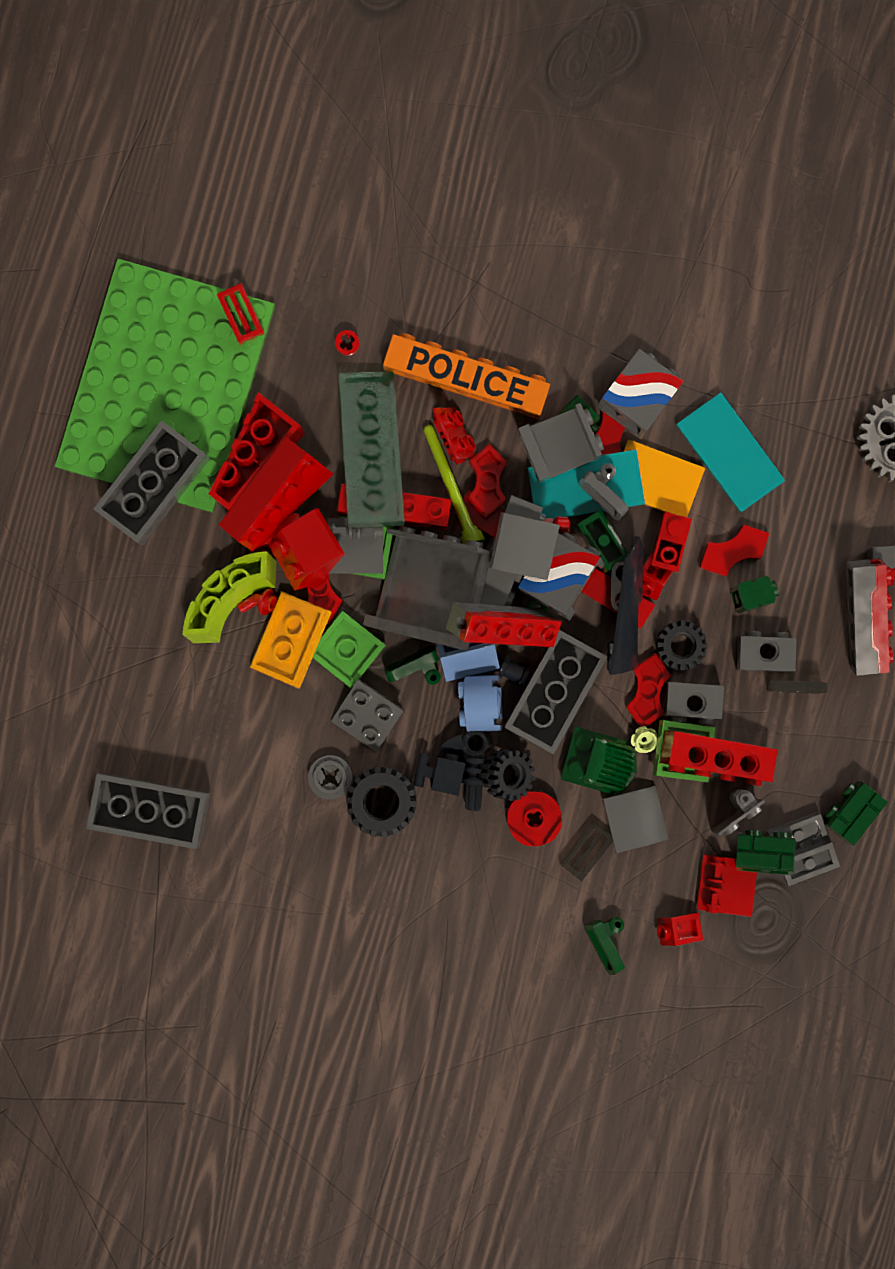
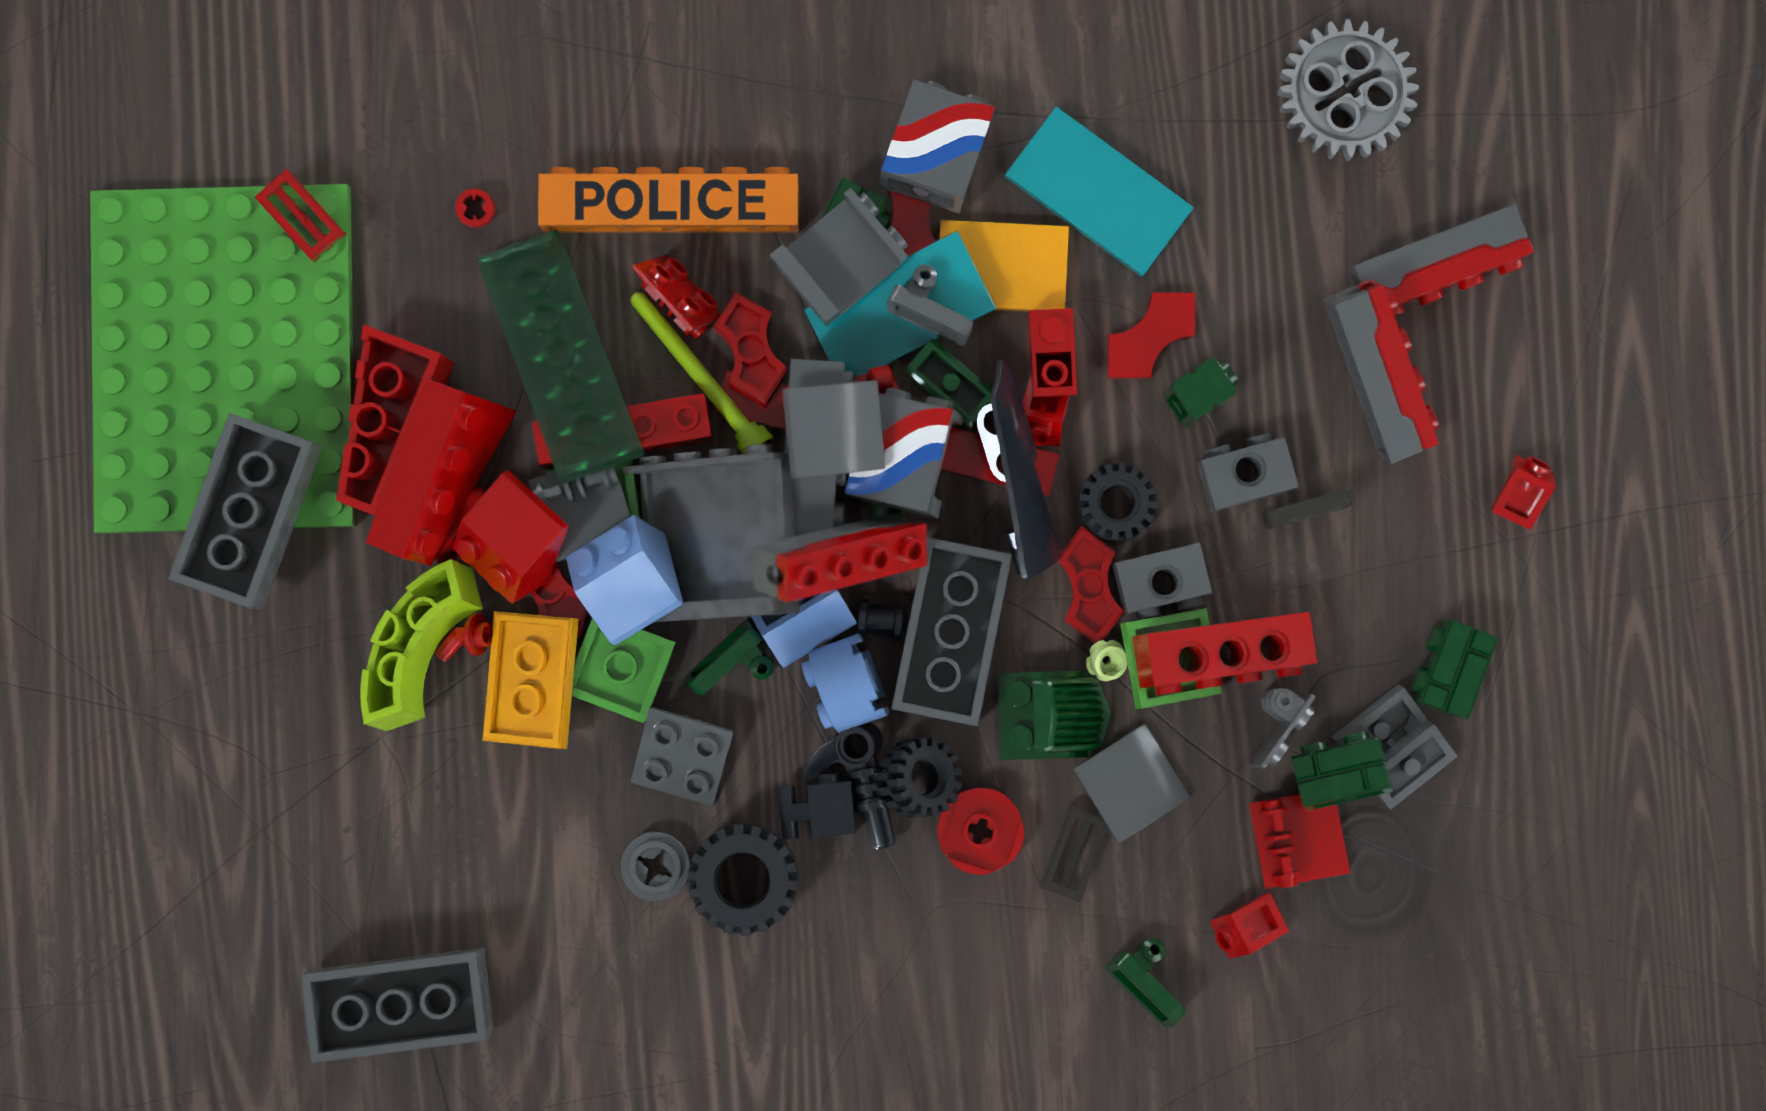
camera: 20 degrees left, 0 degrees up
none -> medium blue slope [566,515,684,645]

